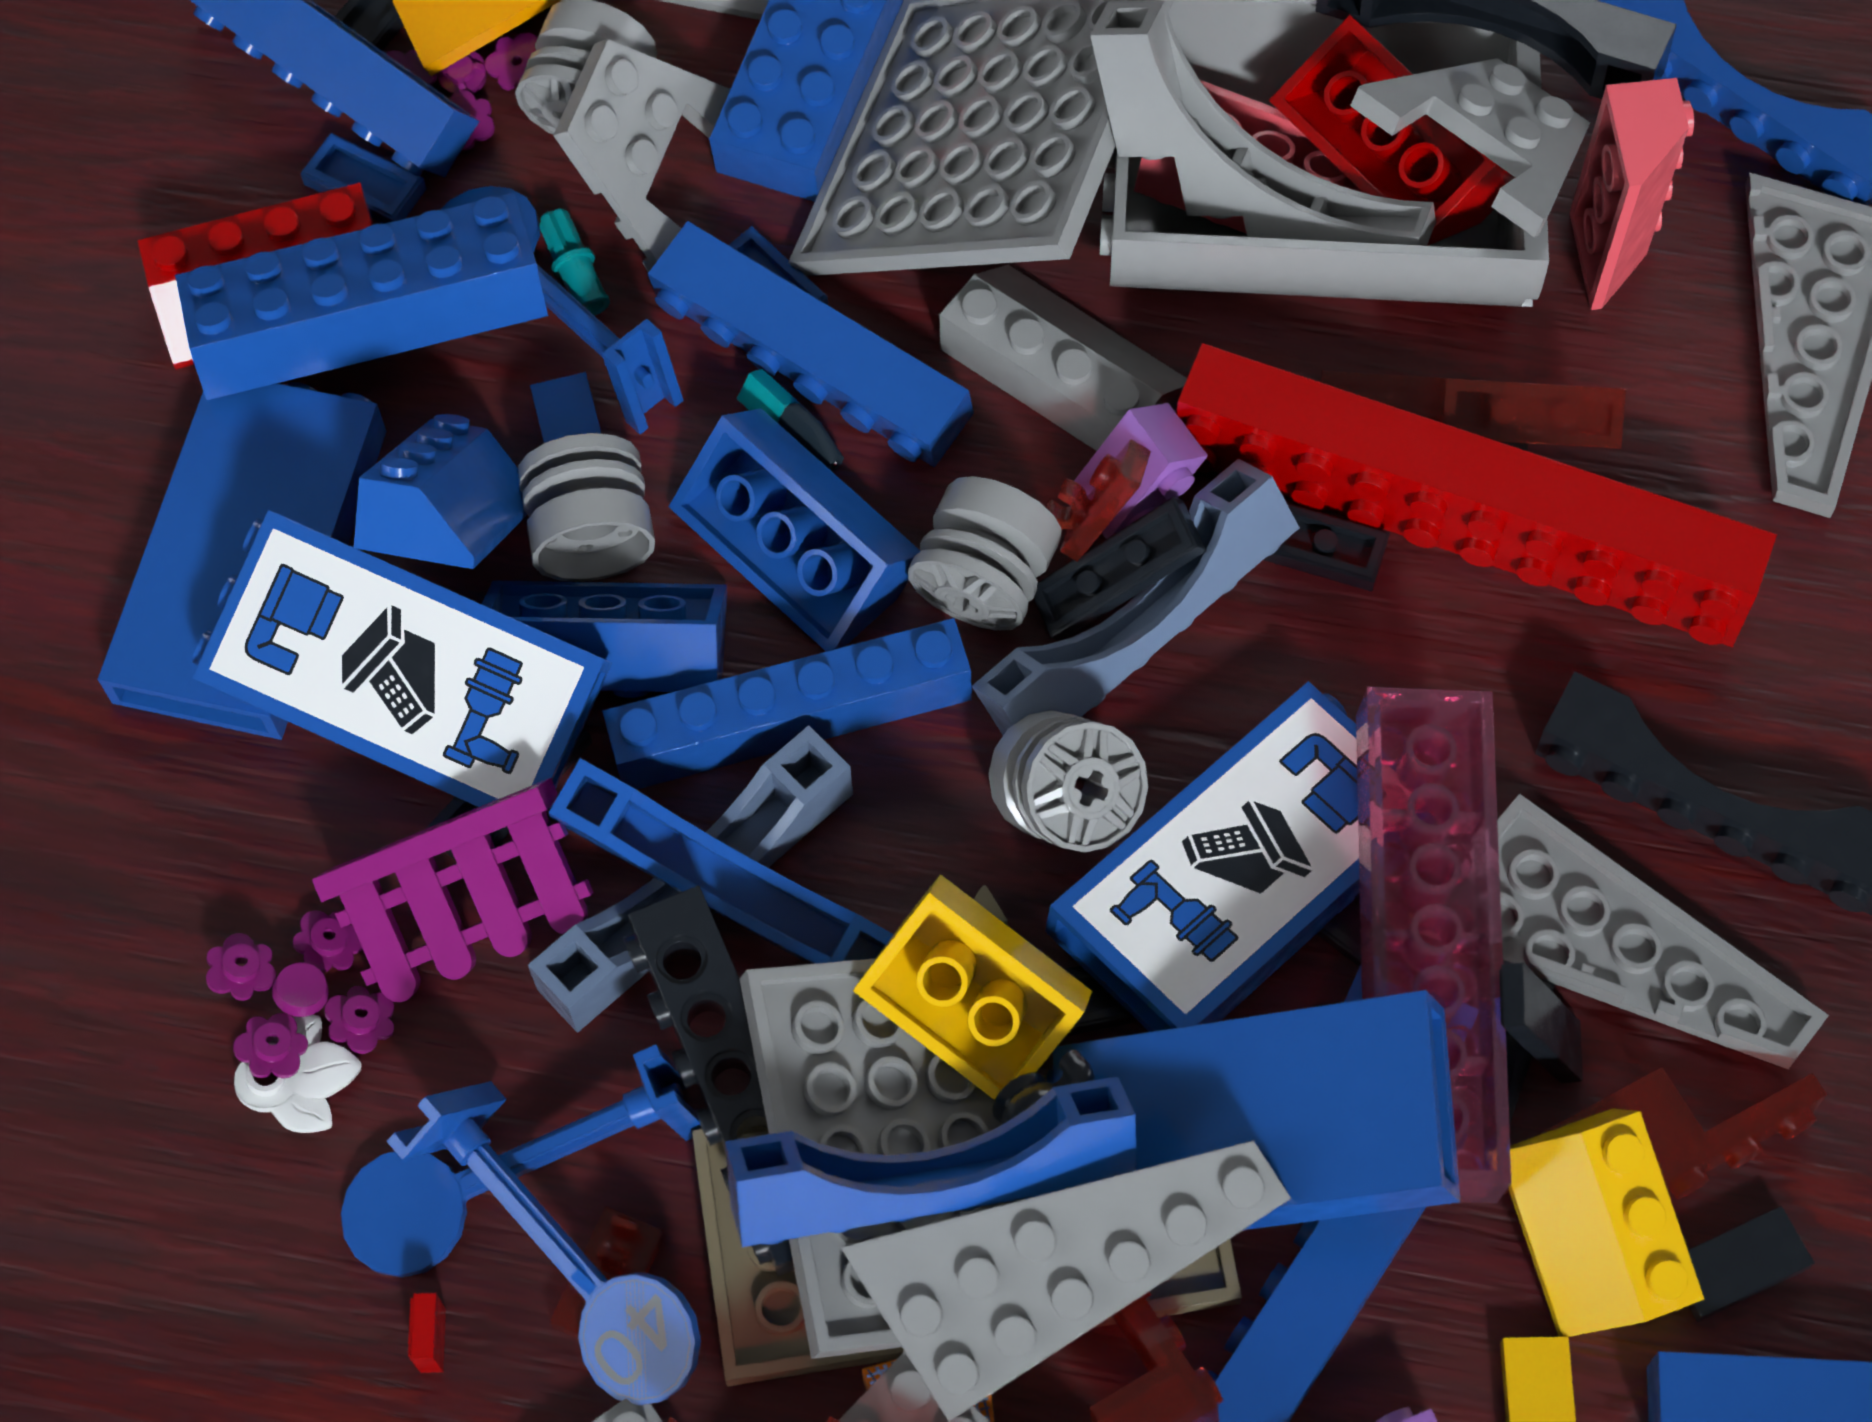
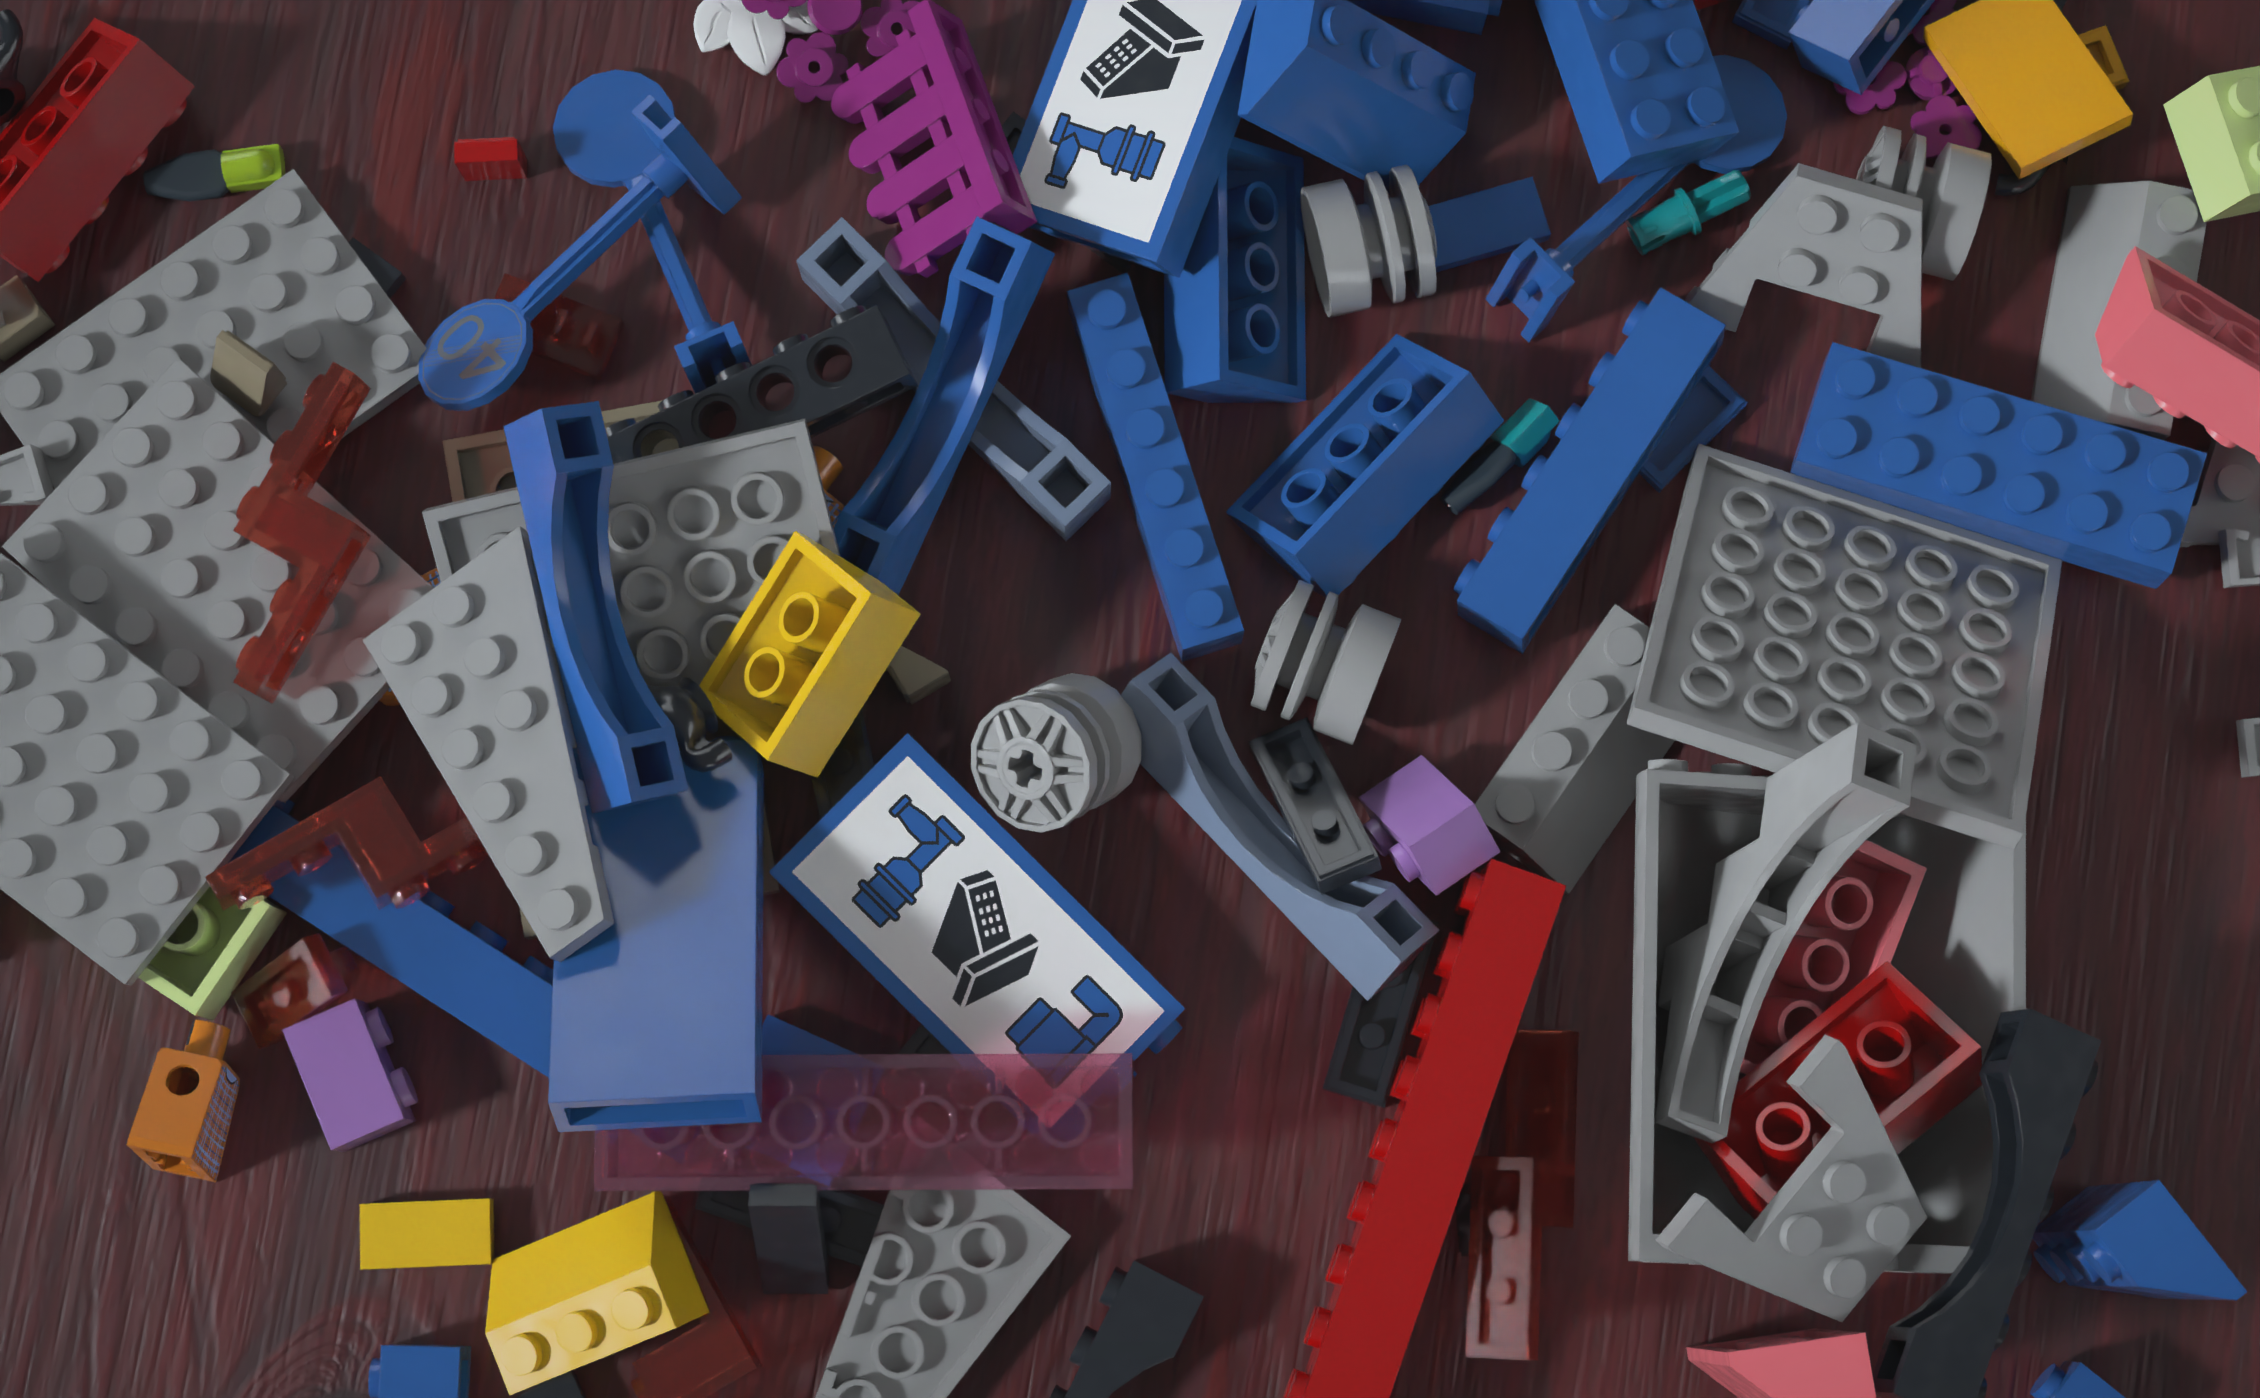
camera: 85 degrees right, 15 degrees up
clear red plate [1045,439,1151,562] -> none

